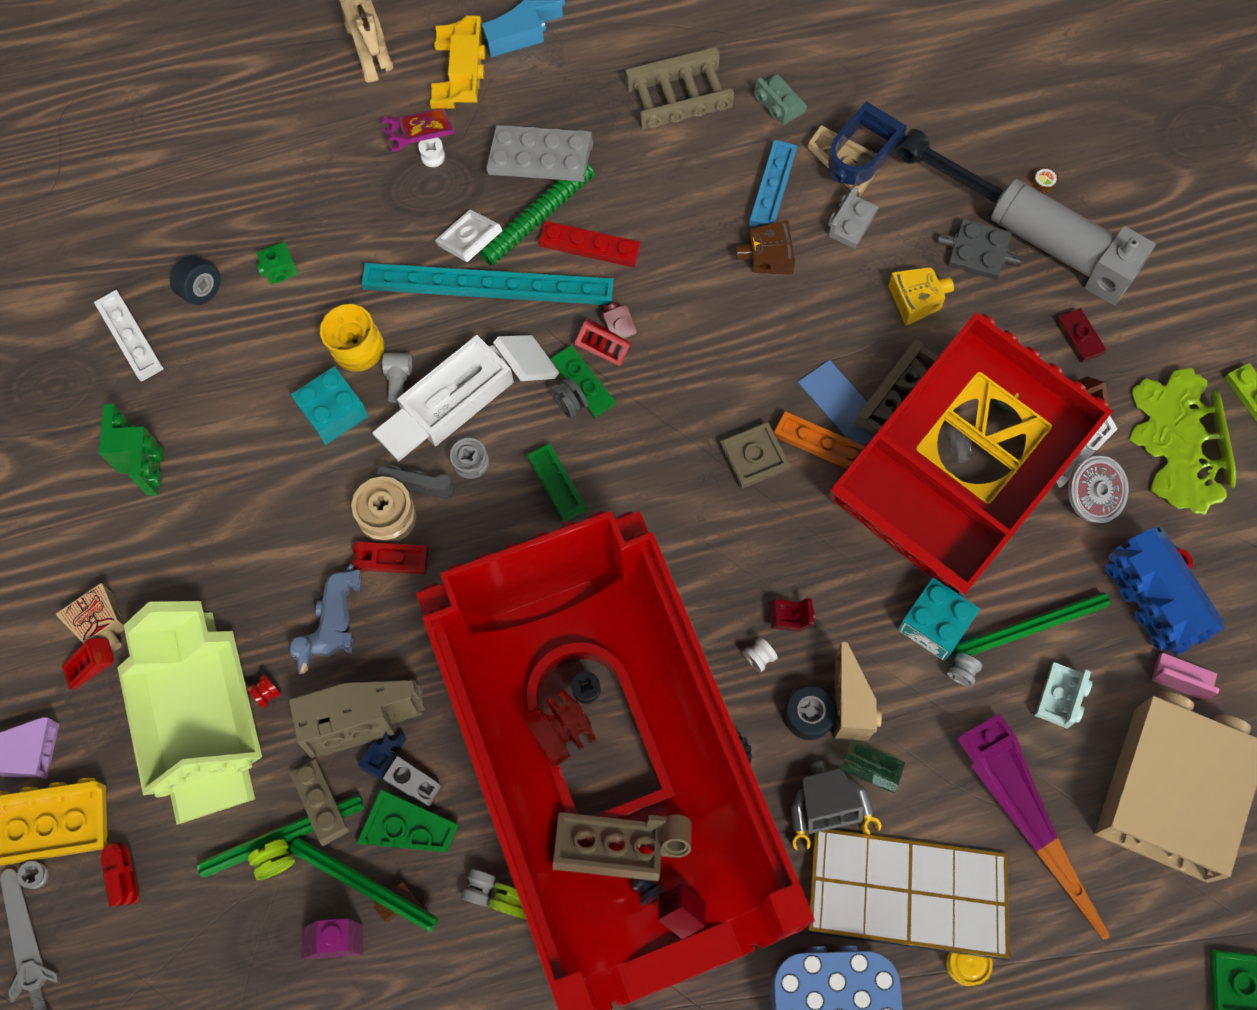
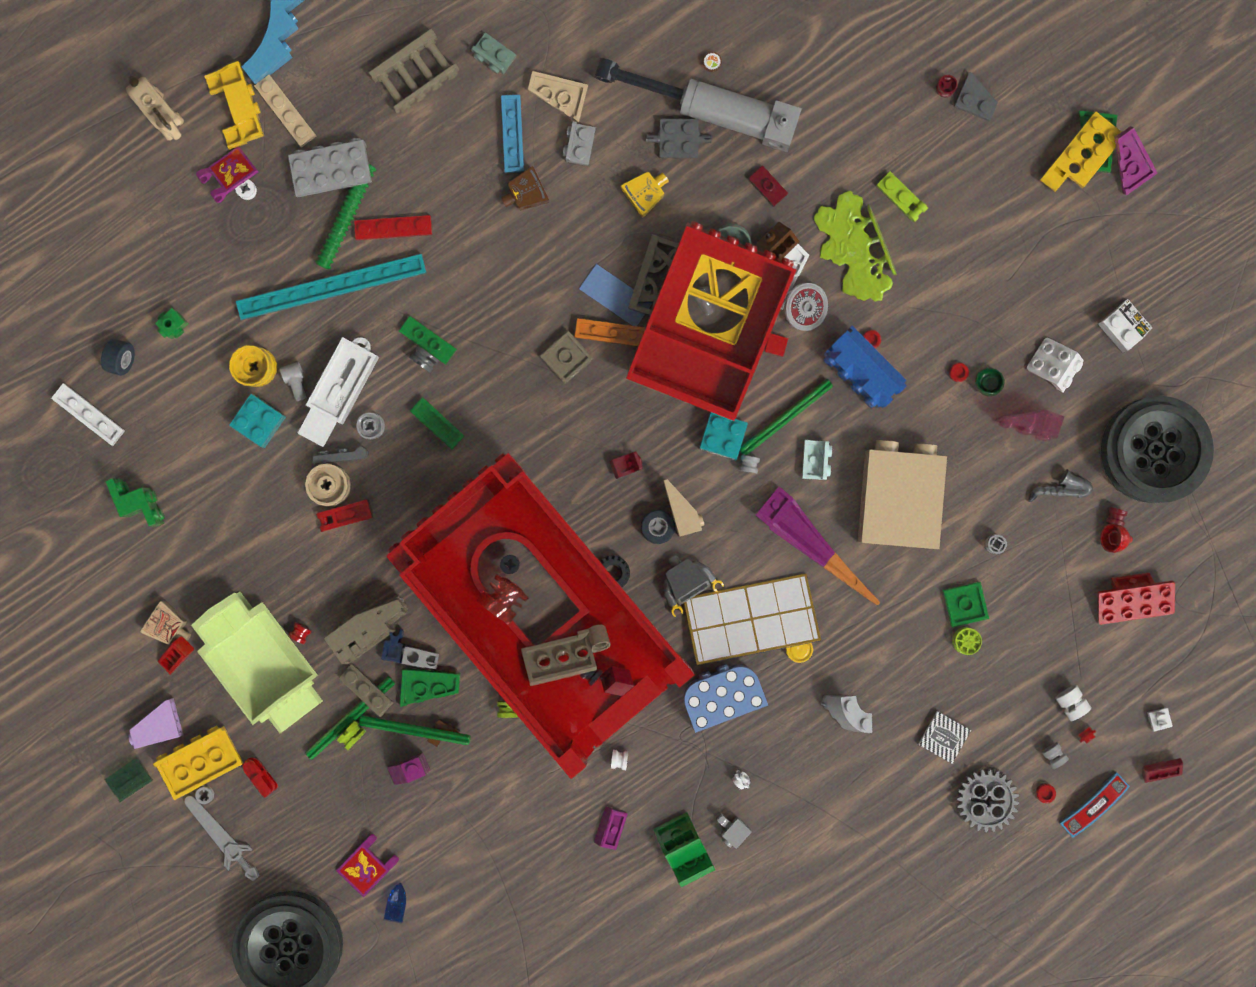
camera: 25 degrees left, 20 degrees up
sand blue animal [289,563,362,674] -> none
white tile [435,209,503,262] -> none
light grey wheel [461,869,498,908] -> none
white tile [493,335,560,381] -> none
red slope [574,318,631,366] -> none
bracket [599,301,637,339] -> none
white wheel [743,637,778,673] -> none
dark blue window [828,101,907,185] -> none
clear green plate [840,739,905,794] -> none
bright pink panel [1151,653,1219,702] -> none
none -> tan plate [254,75,316,148]
none -> red tile [765,333,788,357]

